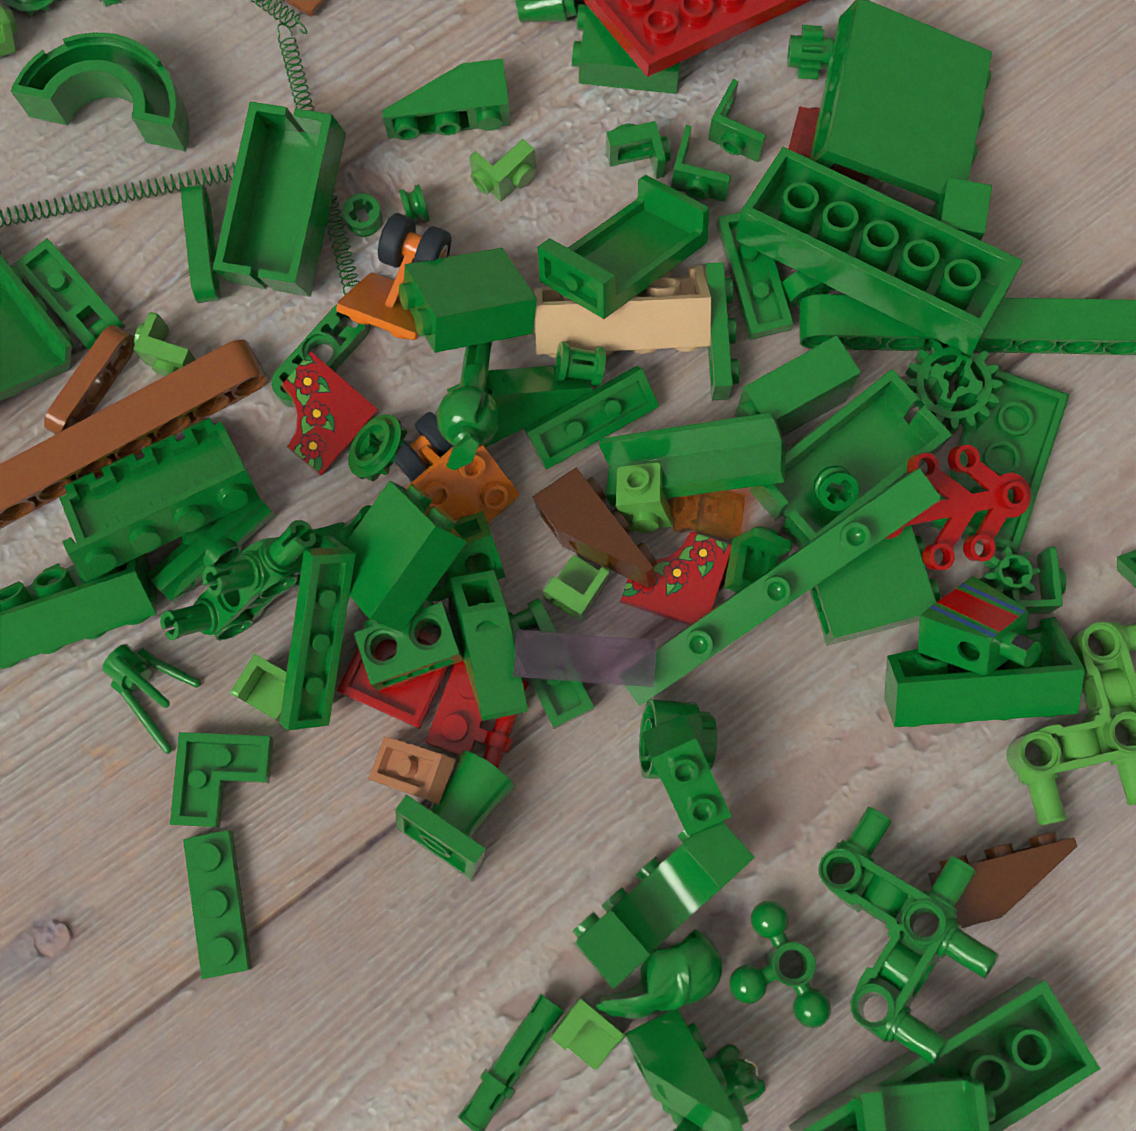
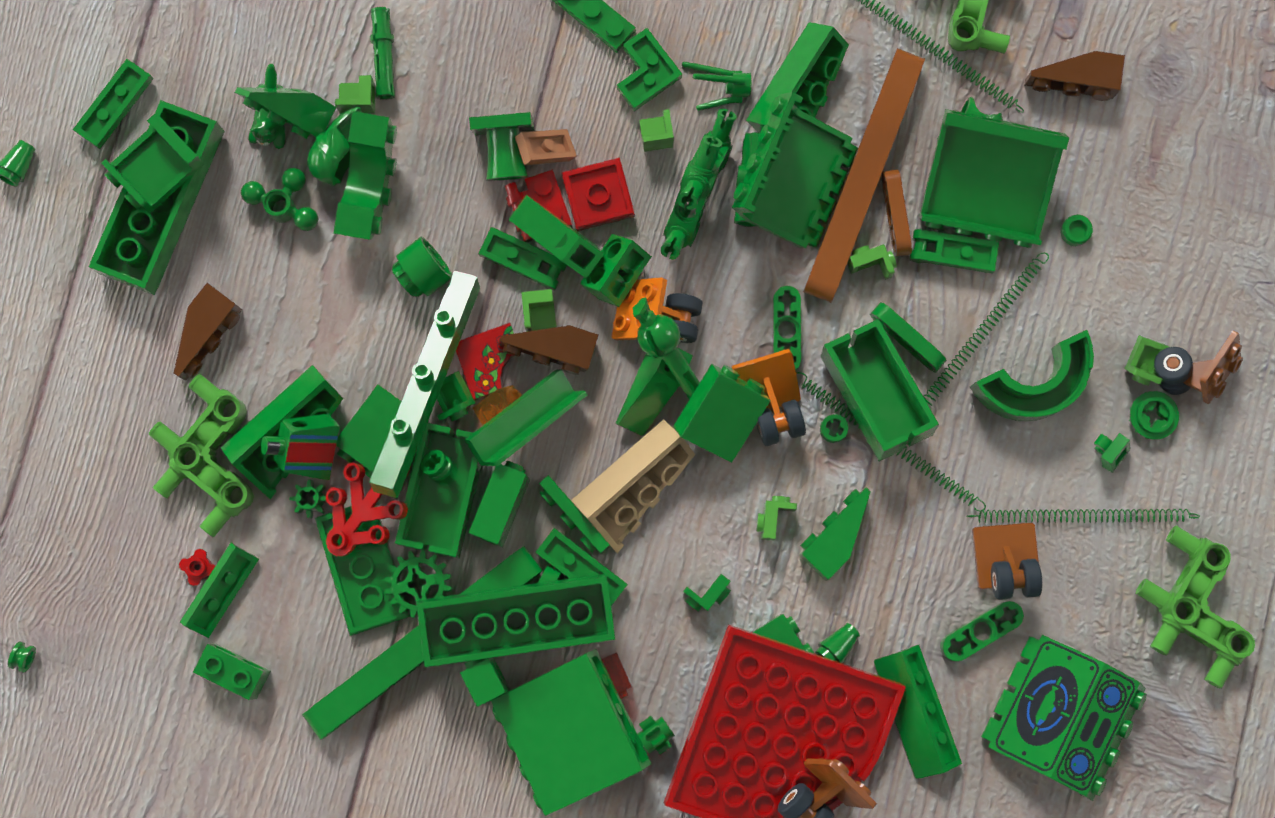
camera: 140 degrees right, 5 degrees up
green panel [280,536,356,731] -> none
red tile [281,352,378,476] -> none
green brick [344,480,467,632] -> none
green gear [348,414,407,482] -> none
green brick [354,600,463,691] -> none
green bush [399,184,430,223] -> none
panel [513,630,657,687] -> none
green plate [524,366,659,470] -> none
green panel [537,175,709,319] -> none
green bush [555,341,606,386] -> none
bright green bracket [616,462,673,533] -> none
green brick [641,714,732,836] -> none
green bracket [671,125,731,202] -> none
green bracket [708,79,766,162] -> none
green pin [819,806,999,1065] -> none
green bracket [1016,546,1066,615] -> none

